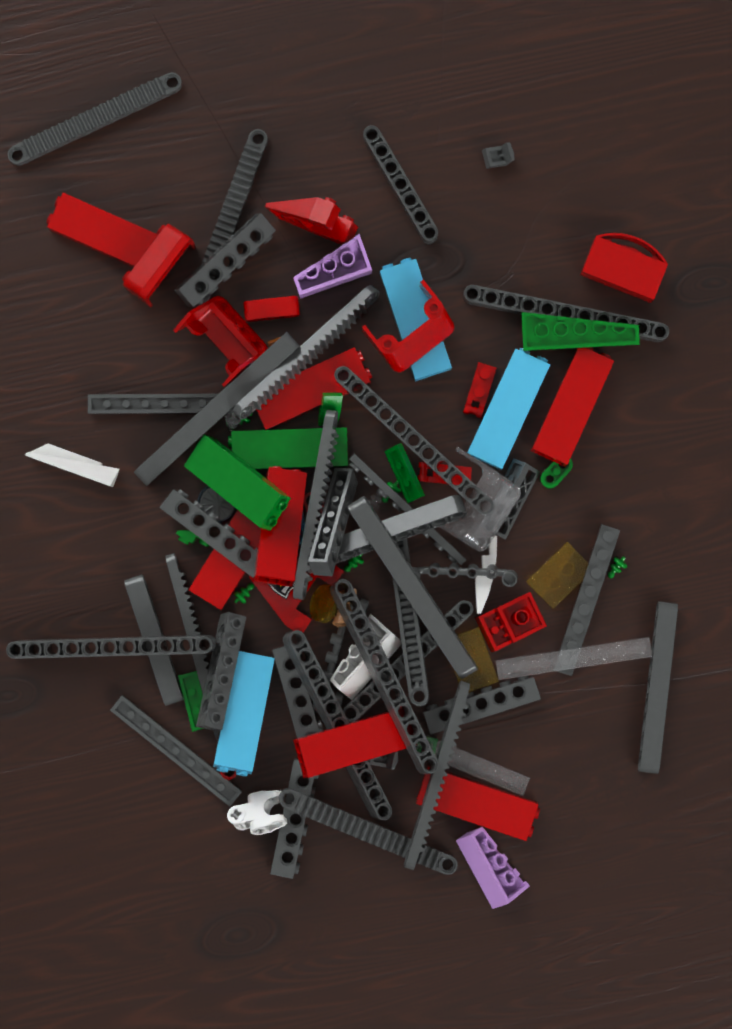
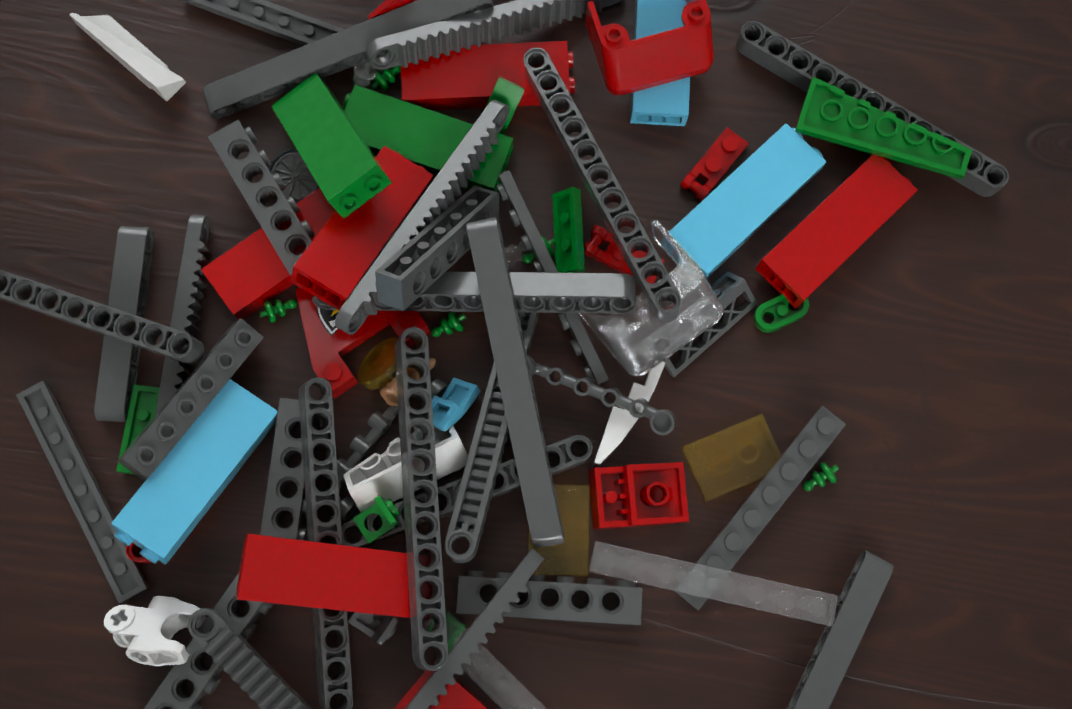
camera: 15 degrees right, 10 degrees down
green slope [176,530,210,548] -> none
red piece [580,233,668,303] -> none
none -> green bracket [353,495,400,544]
none -> medium azure slope [432,377,481,431]

